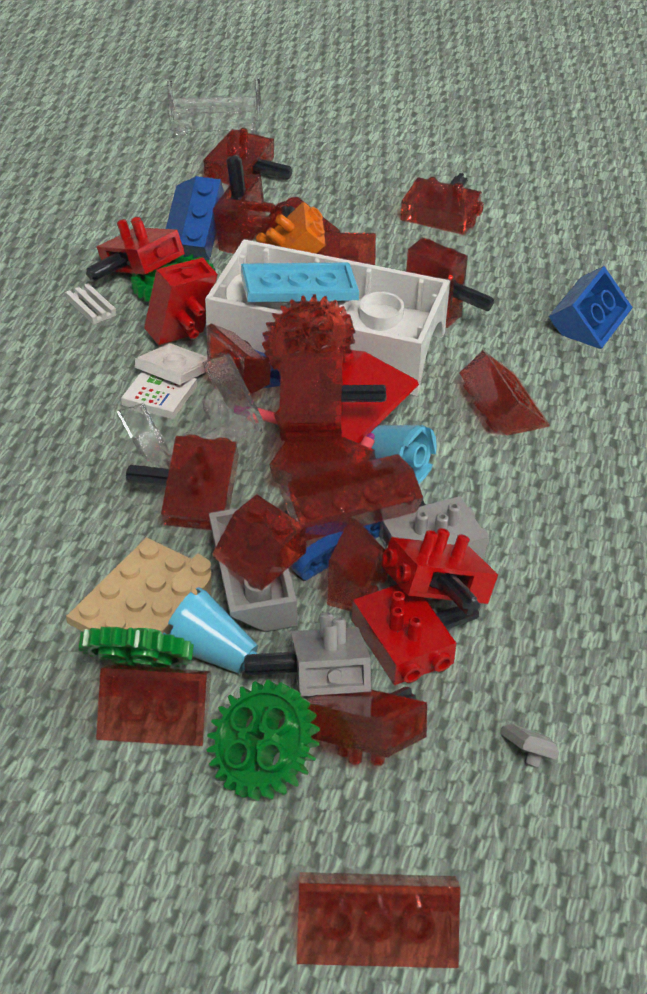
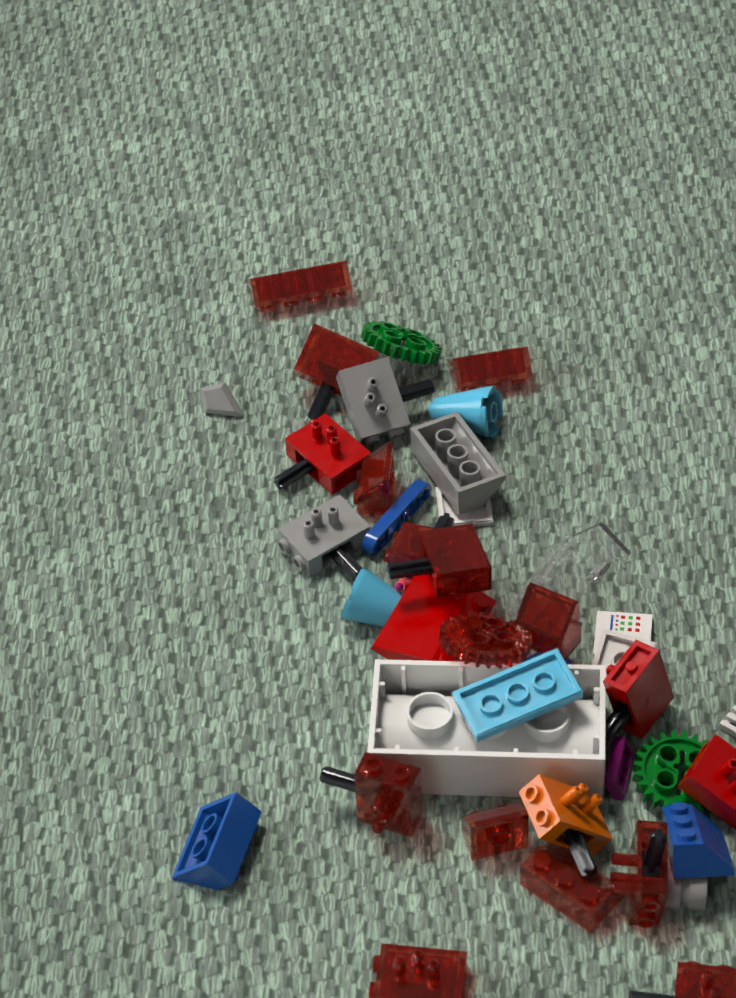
camera: 170 degrees right, 5 degrees up
tan plate [66,537,212,634] -> none
green gear [78,627,194,668] -> none
clear red piece [126,434,239,530] -> none
clear red slope [213,494,306,591] -> none
clear red slope [279,454,423,543] -> none
red piece [382,528,498,615] -> none
clear red slope [459,350,550,436] -> none

